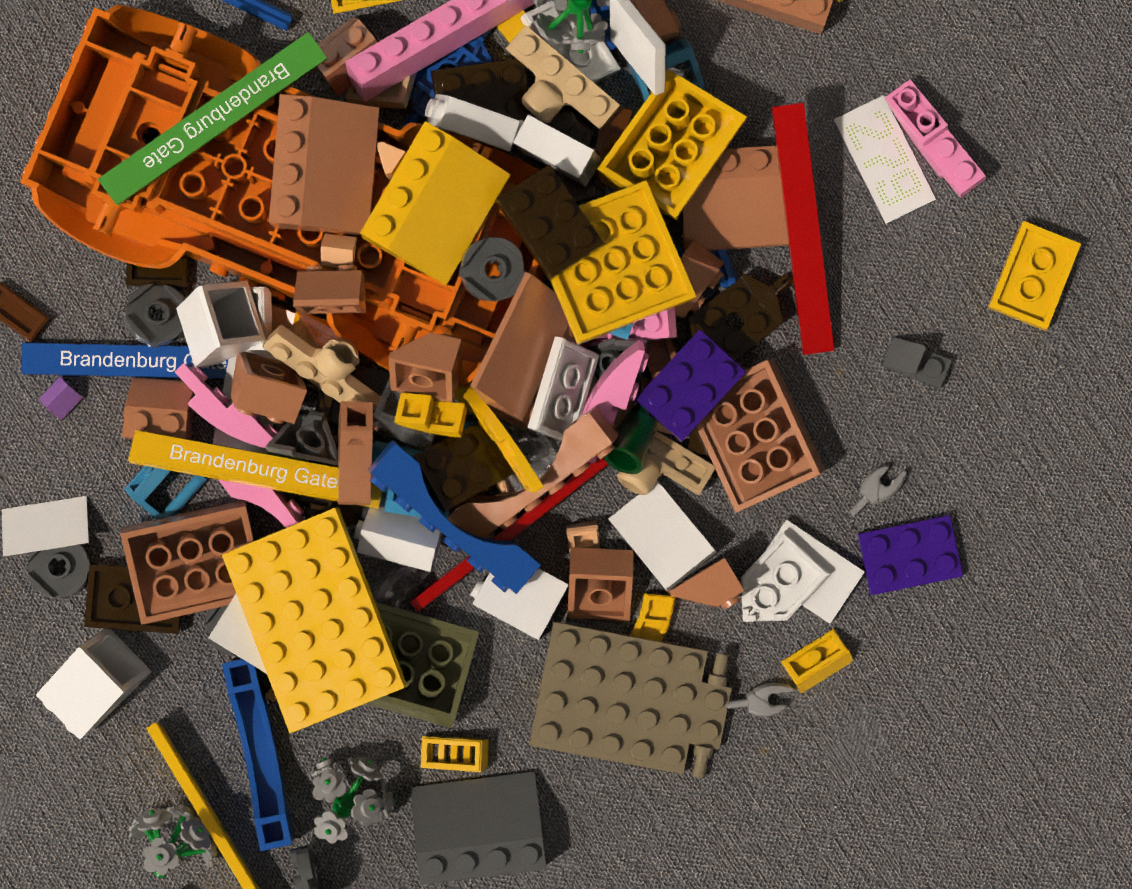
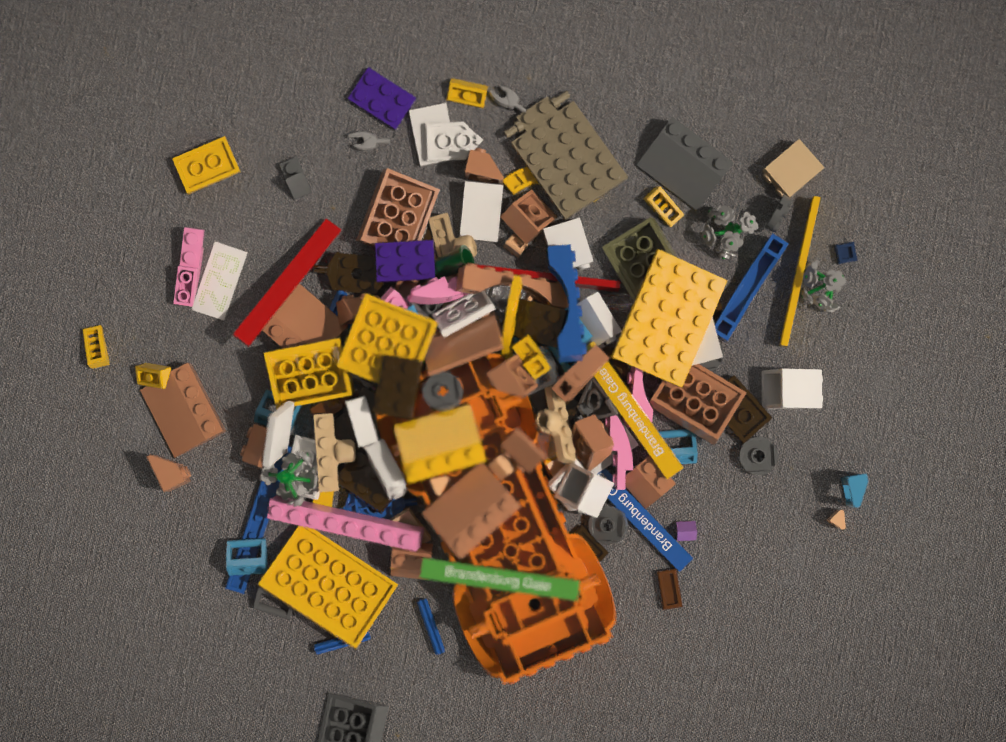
camera: 135 degrees left, 0 degrees up
white sticker [2,496,89,557] -> none

